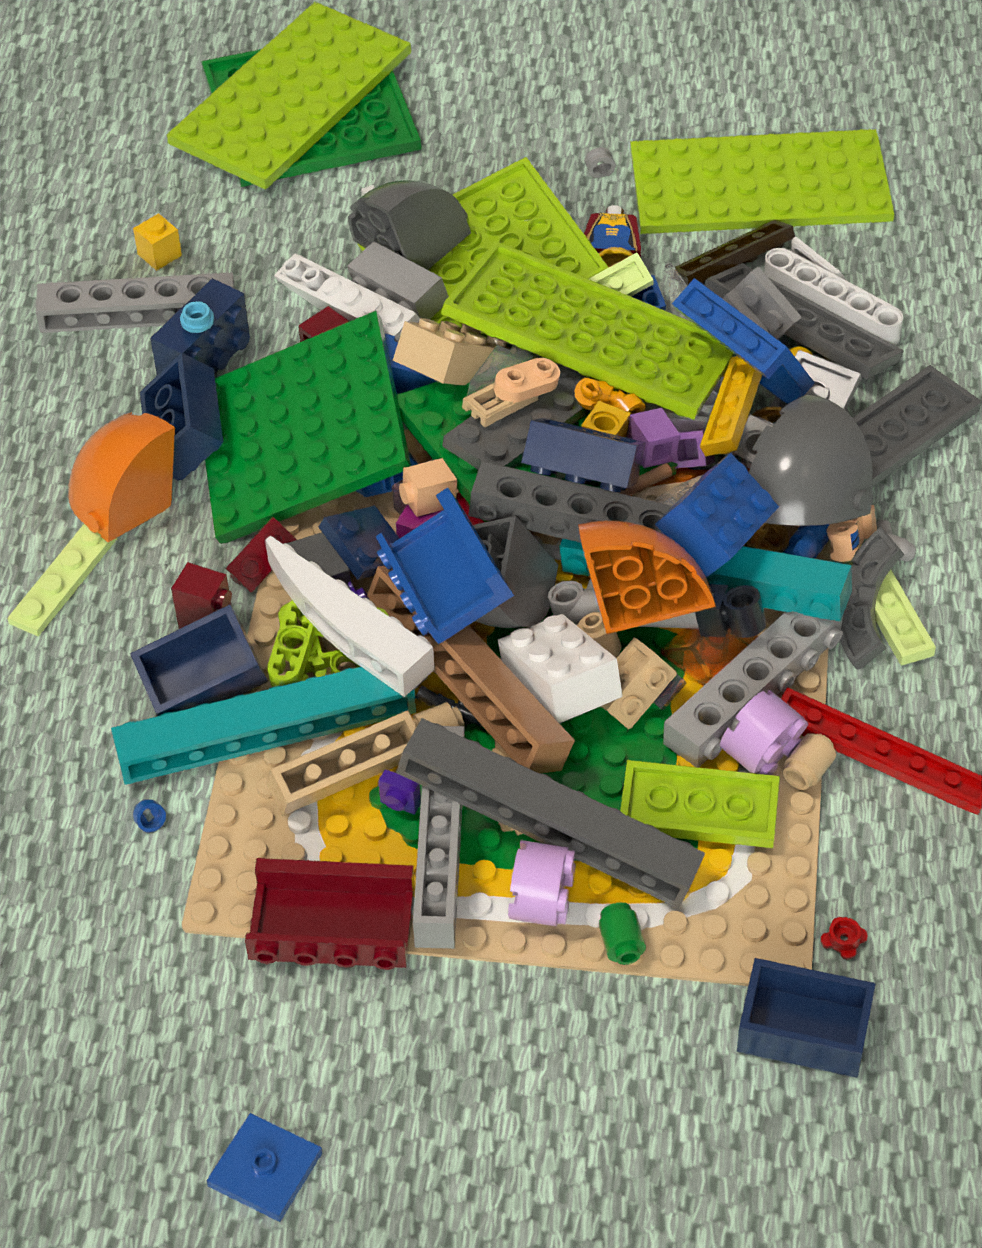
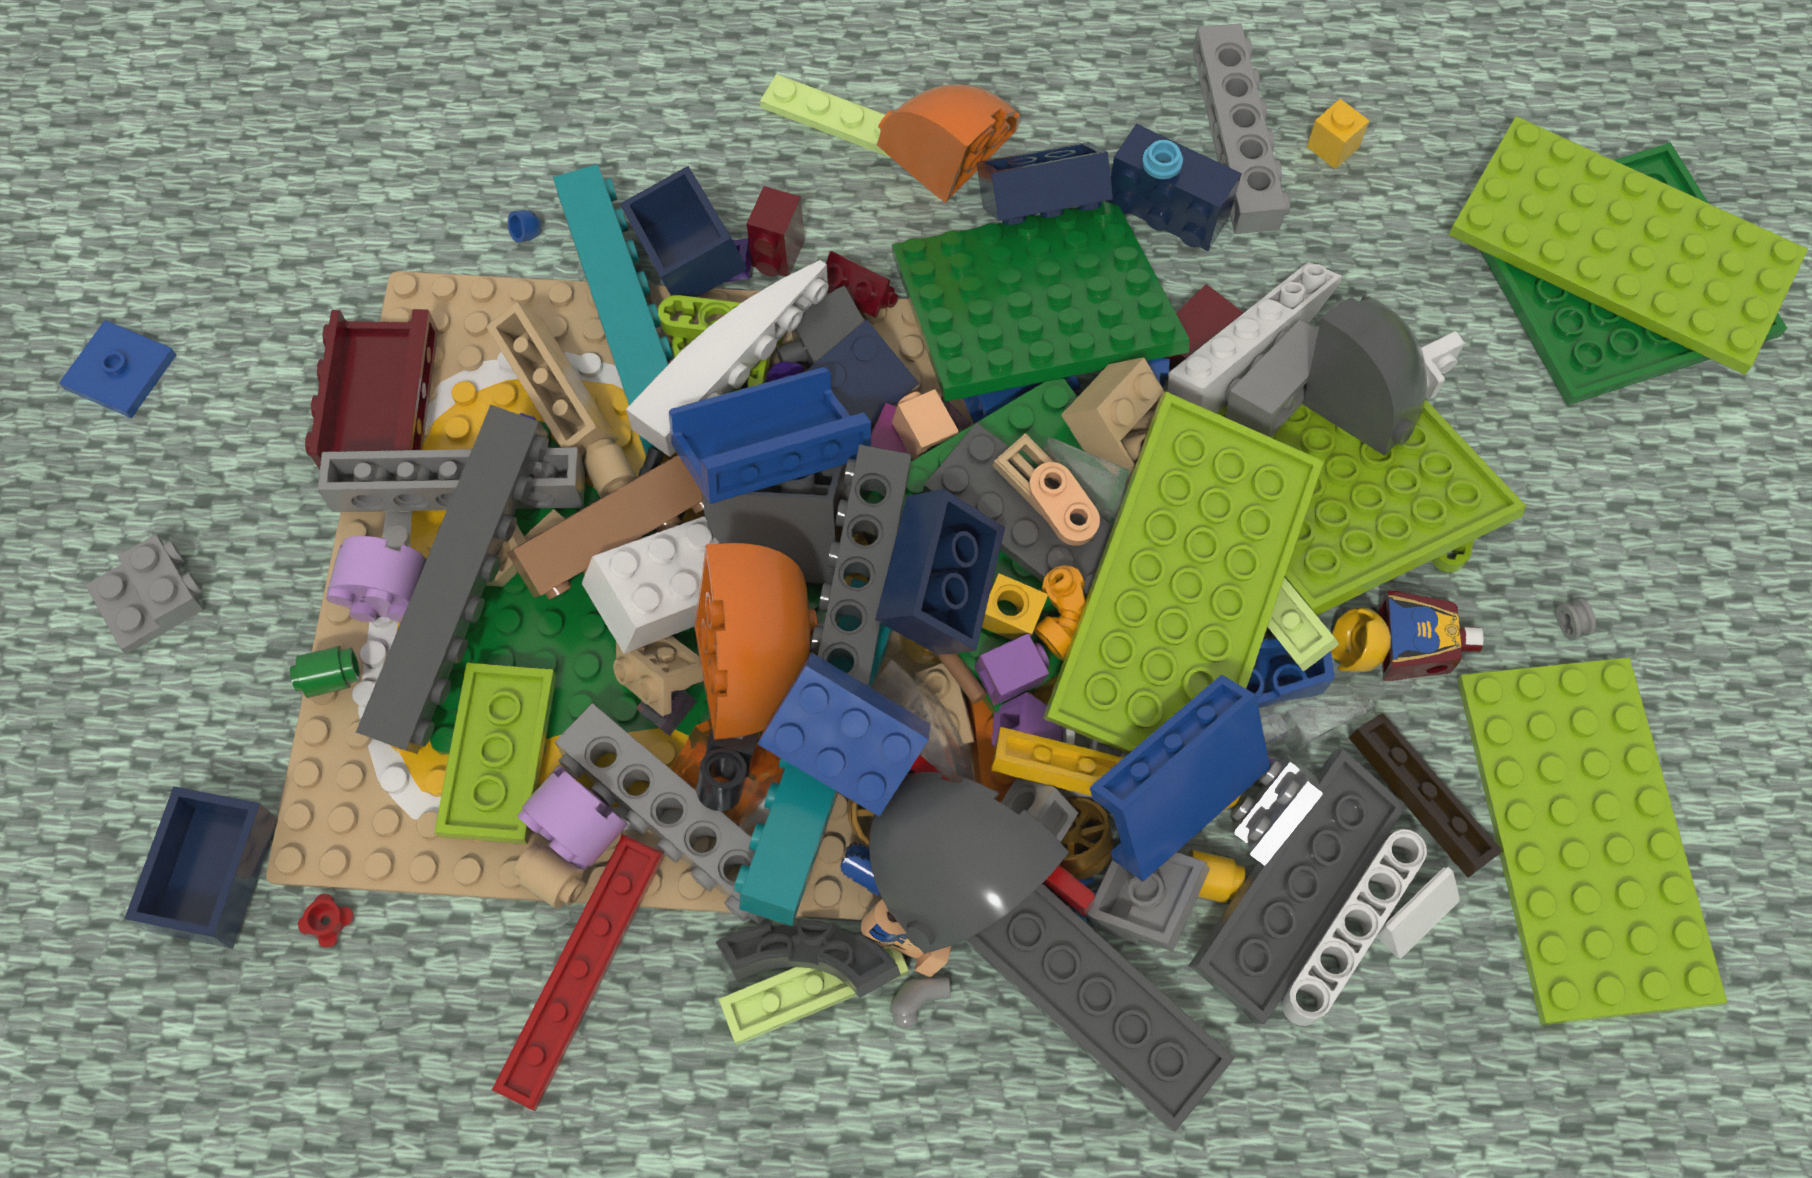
camera: 85 degrees right, 15 degrees up
none -> light grey plate [85,534,204,655]

